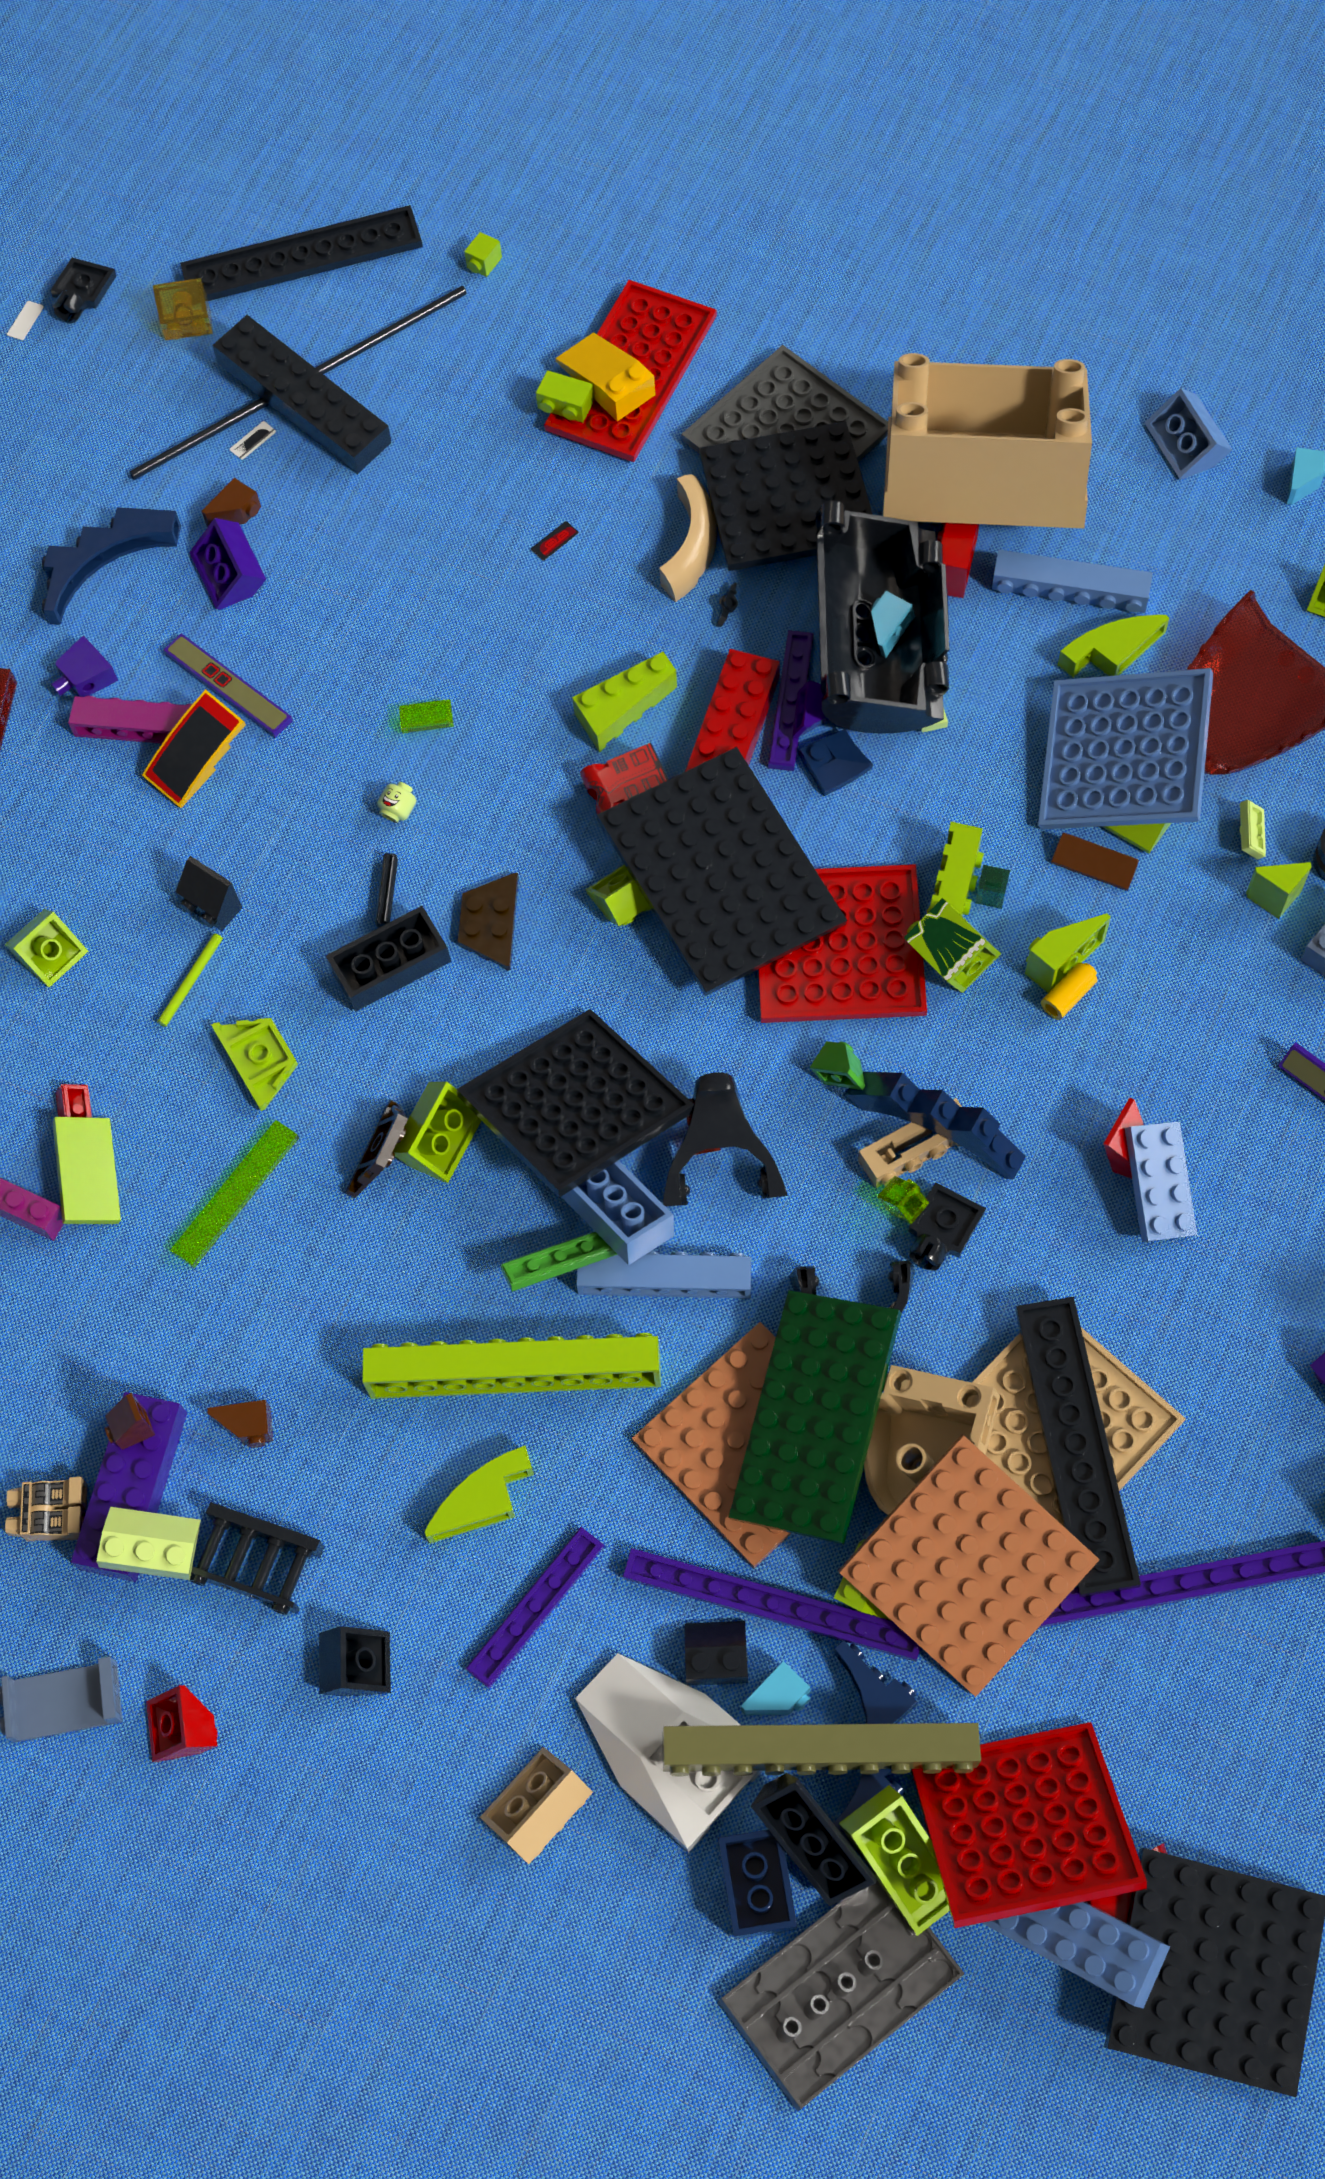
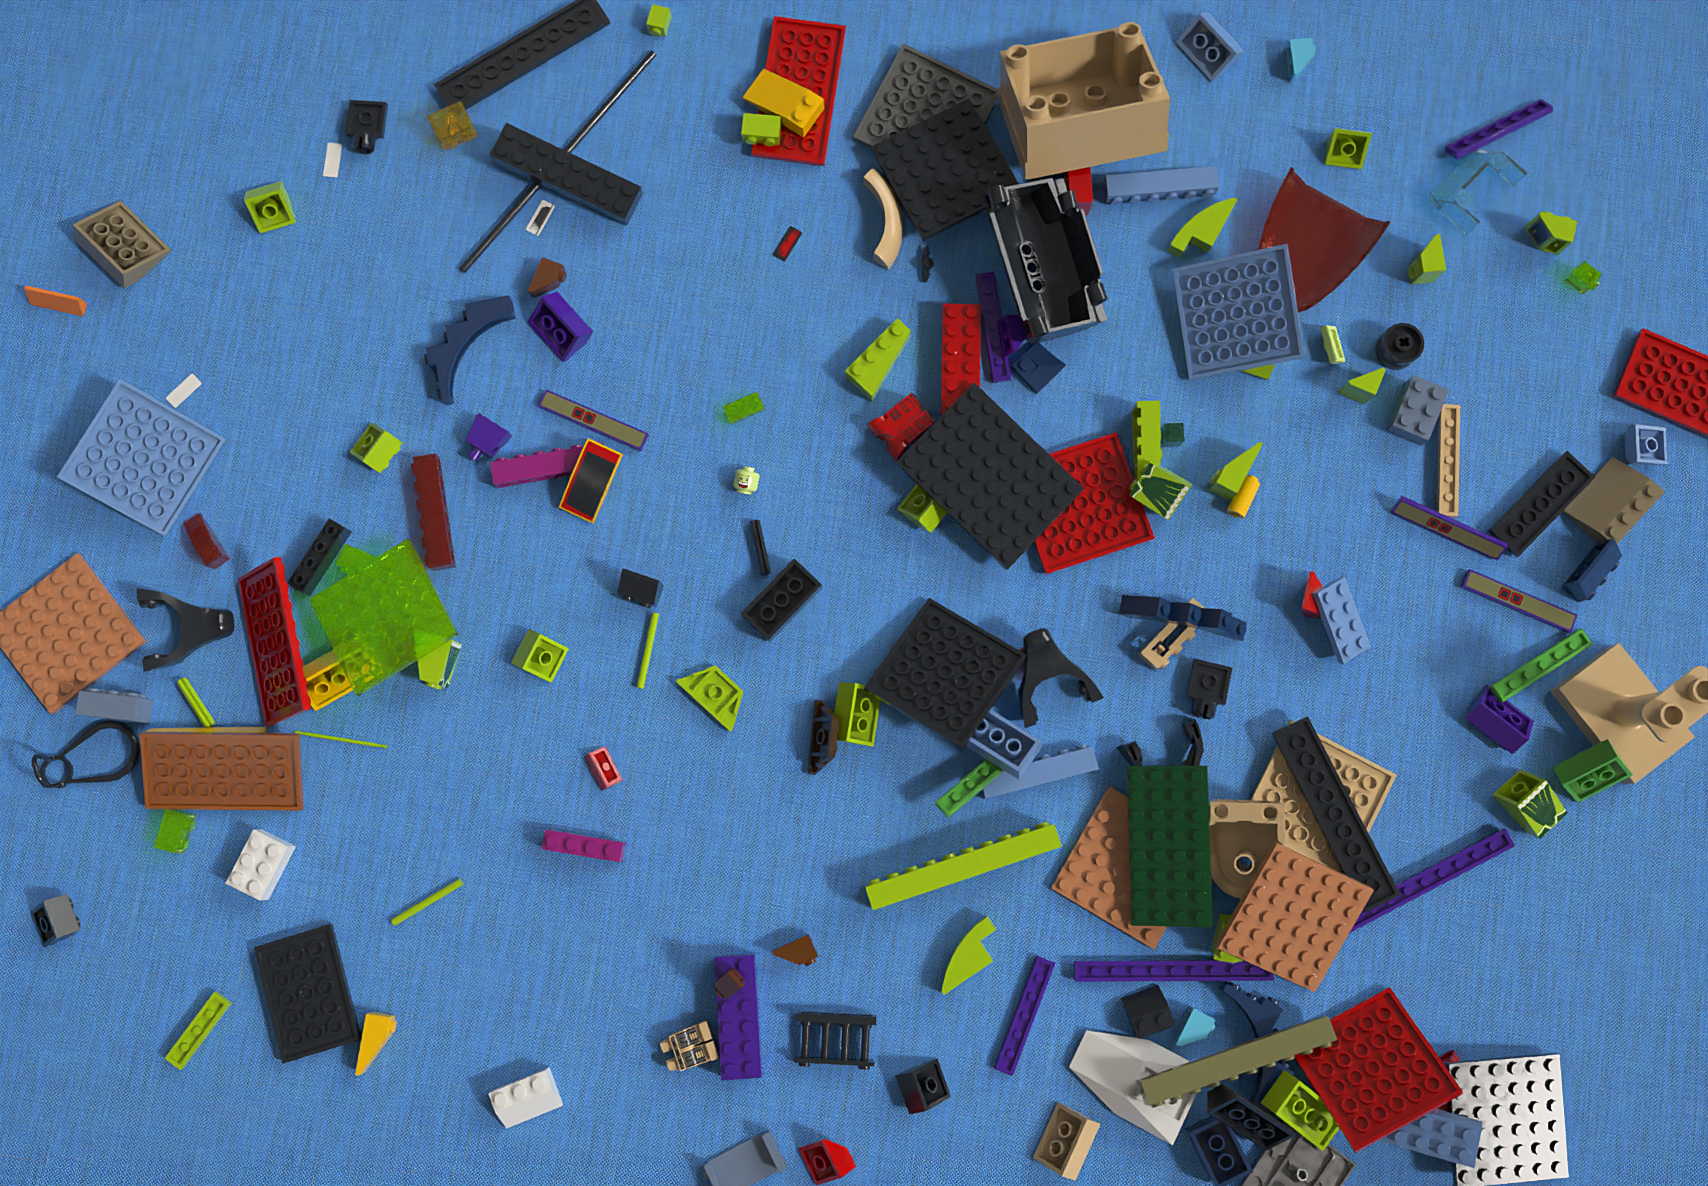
camera: 20 degrees left, 15 degrees up
lime tile [52,1117,121,1224] -> none
yellowish green slope [97,1507,201,1580] -> none
clear neon green plate [170,1120,299,1268] -> none
dark brown wing [458,873,519,971] -> none
bright green slope [809,1041,865,1090] -> none
medium azure slope [871,591,915,658] -> none
clear neon green brick [877,1176,929,1224] -> none
reddish brown slope [1051,833,1139,891] -> none

